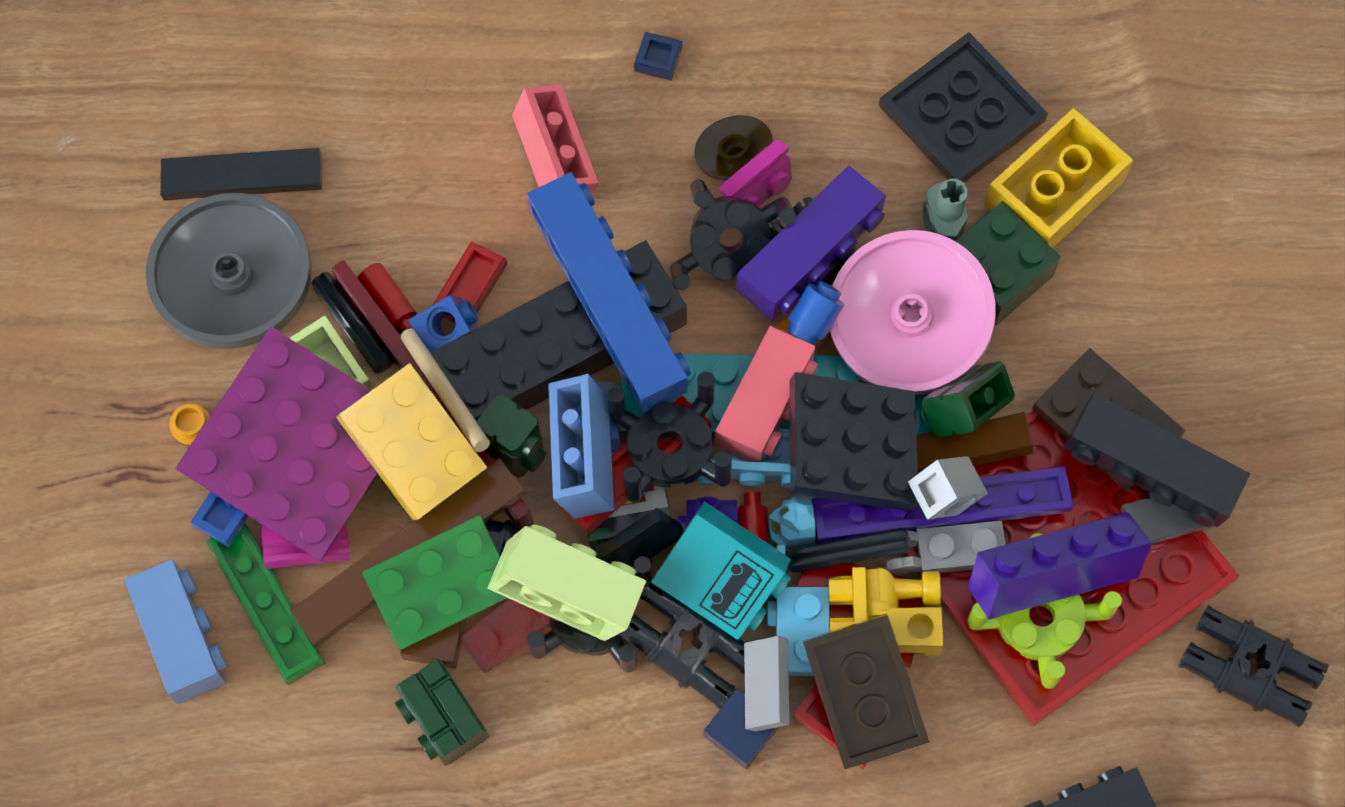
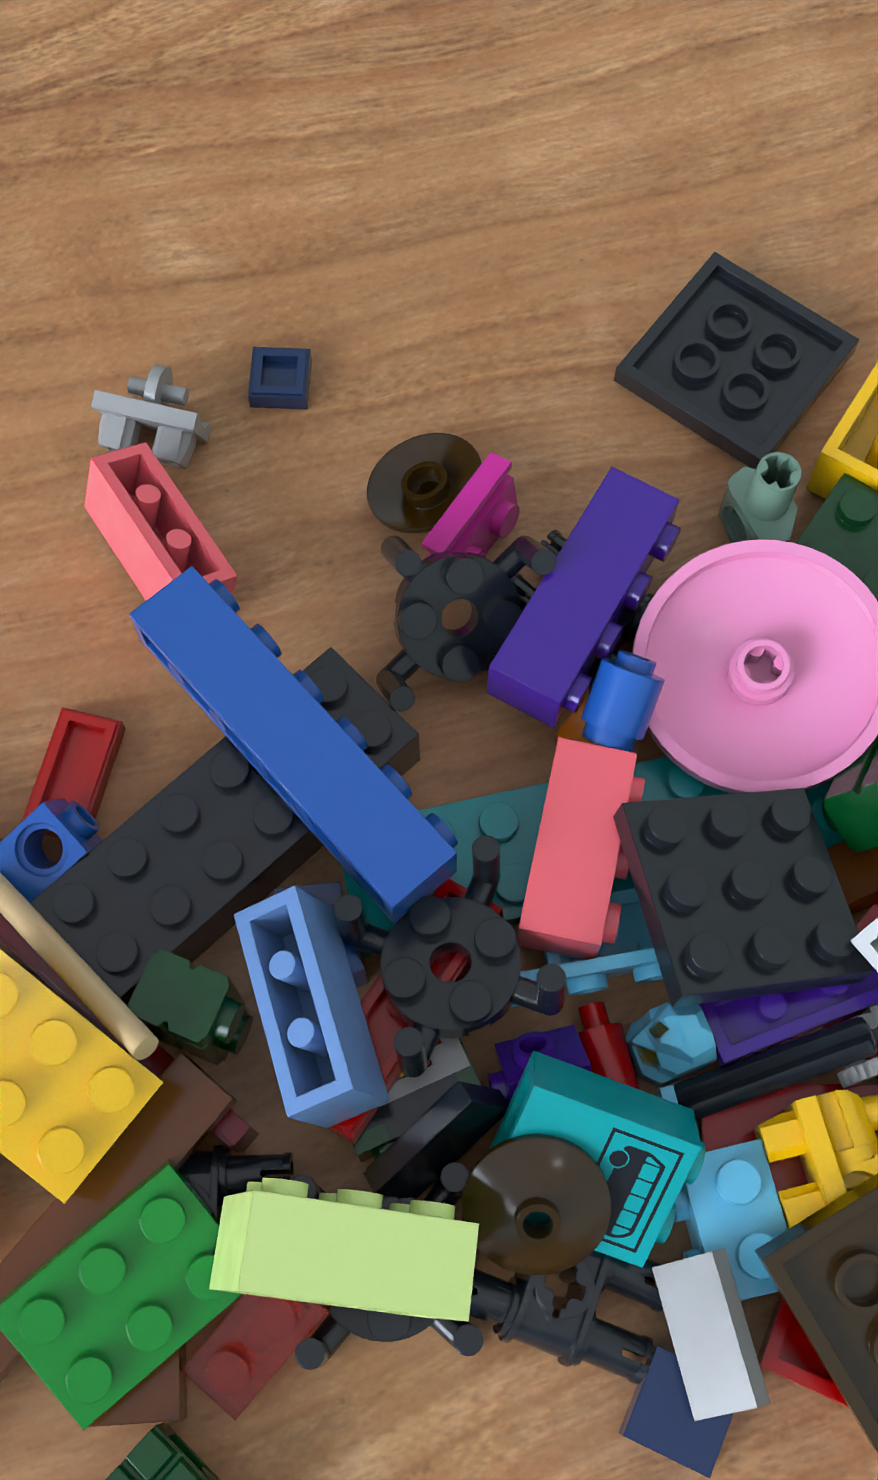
camera: 15 degrees left, 0 degrees up
none -> light grey hips [91,364,211,469]
none -> dark brown dish [462,1134,611,1275]

